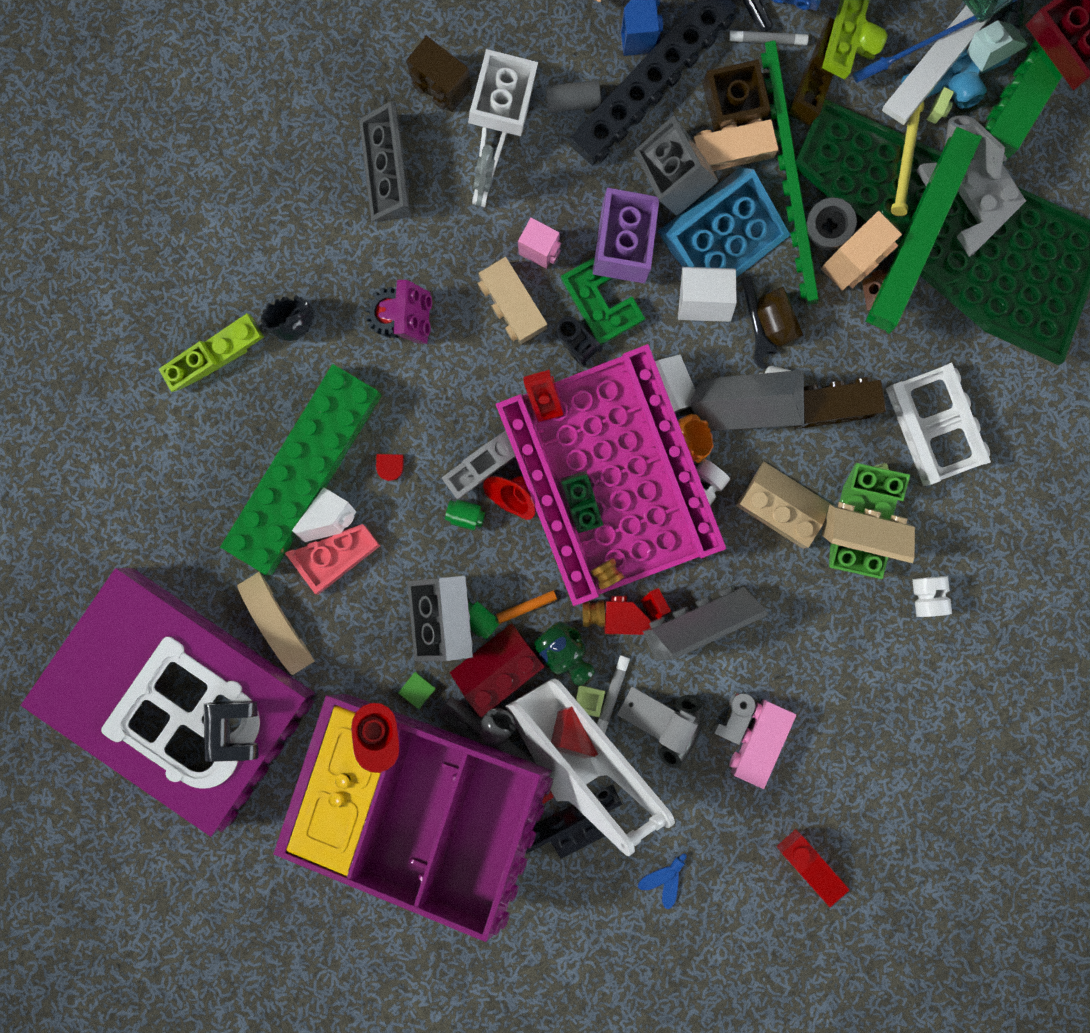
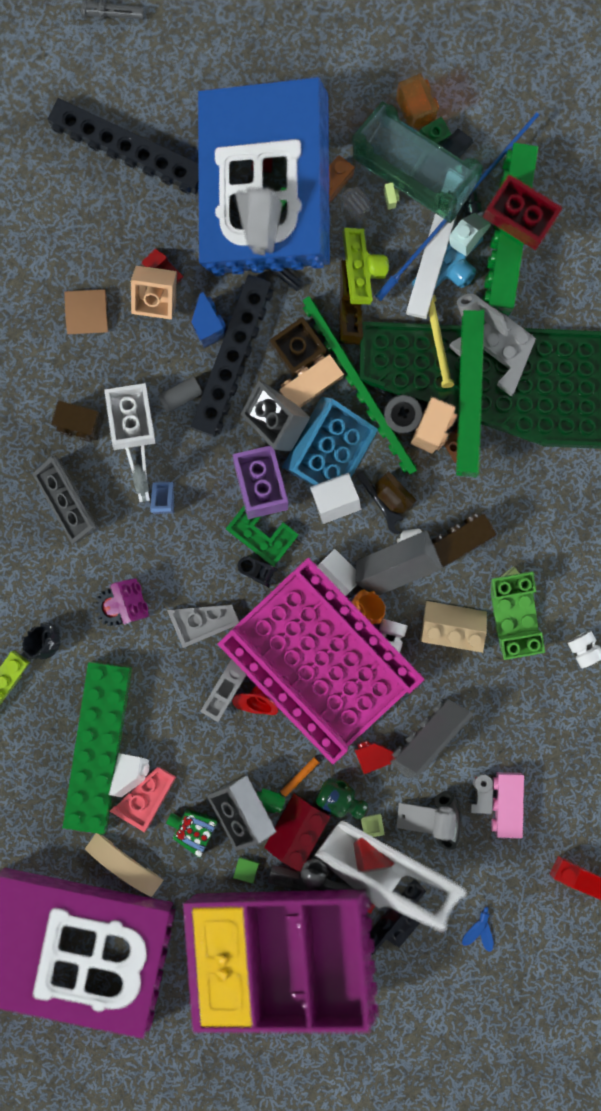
camera: 20 degrees left, 0 degrees up
black connector [204,701,259,762] -> none
red piece [351,703,399,773] -> none
red tile [376,454,404,481] -> none
green brick [445,499,486,531] -> none
tan brick [477,257,547,345] -> none
bright pink brick [518,218,562,269] -> none
red slope [523,370,564,422] -> none
dark green slope [561,470,604,533] -> none
pearl gold wheel [582,600,605,627] -> none
pearl gold wheel [590,558,624,590] -> none
light grey bar [597,655,630,734] -> none
red tile [641,588,671,621] -> none
light grey bar [729,30,808,46] -> none
tan slope [821,502,915,563] -> none
white window [886,363,991,486] -> none
yellowish green plate [926,87,954,124] -> none
none -> medium blue slope [150,482,174,514]
none -> torso [166,809,218,858]
none -> light grey wing [167,605,239,648]

